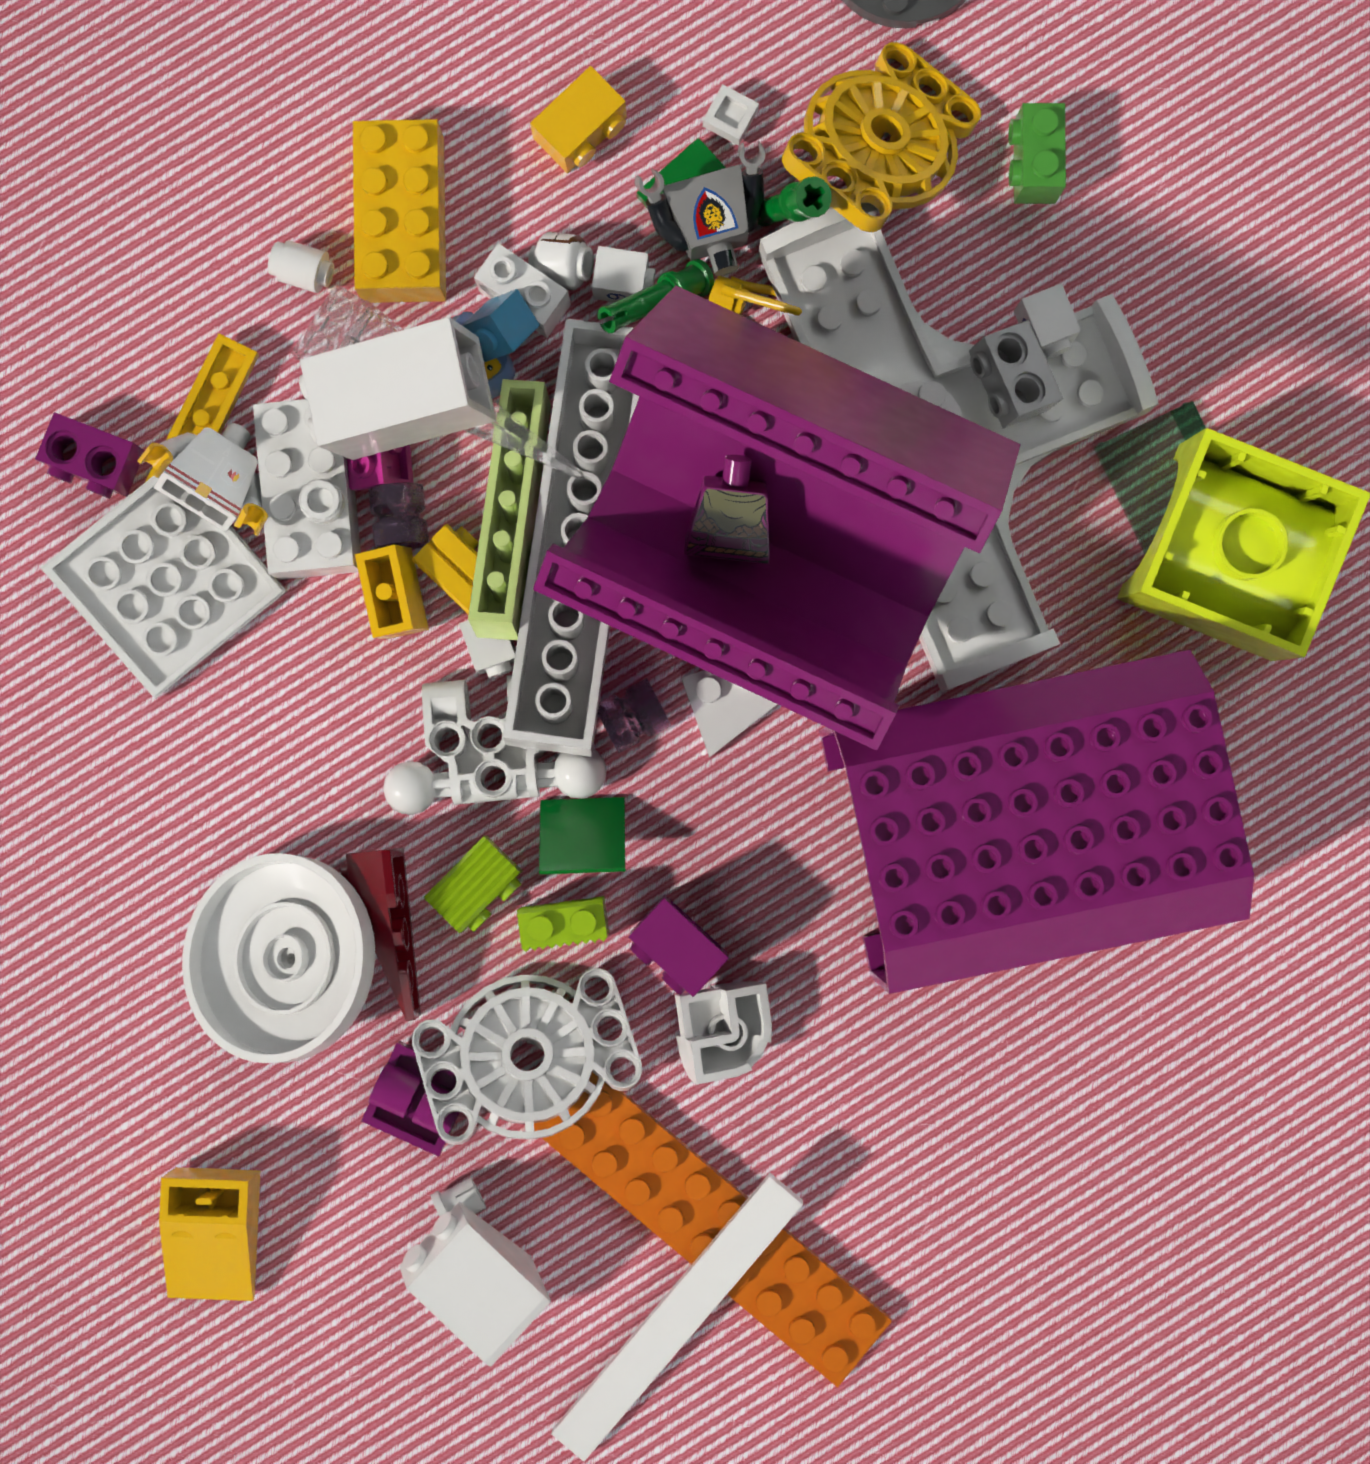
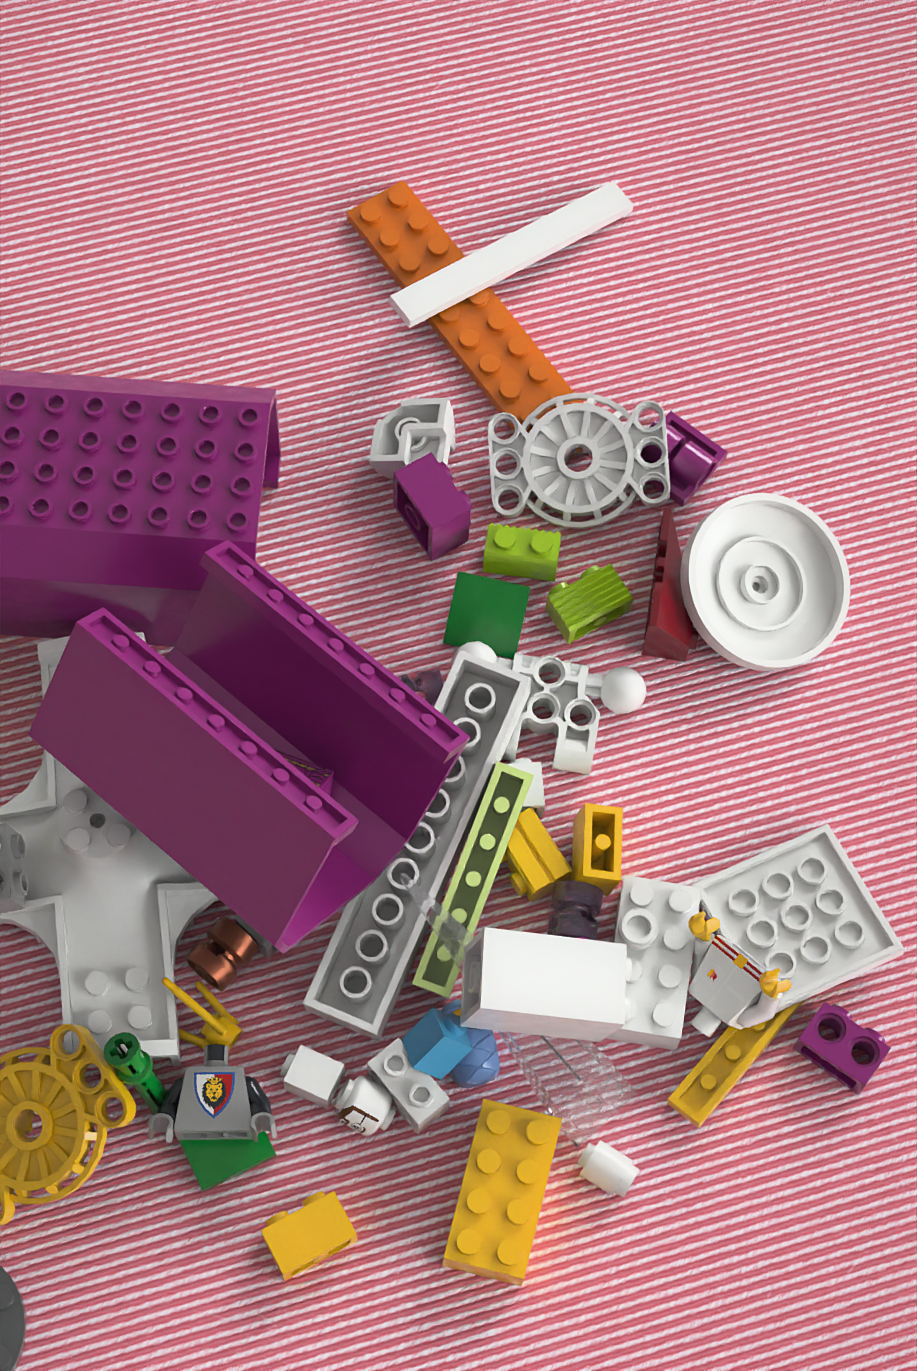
camera: 165 degrees left, 20 degrees down
yellow slope [159,1167,261,1301] -> none
white slope [399,1202,551,1367] -> none
white bush [430,1177,487,1217] -> none
green pin [597,259,714,334] -> none
white plate [702,84,759,146] -> none

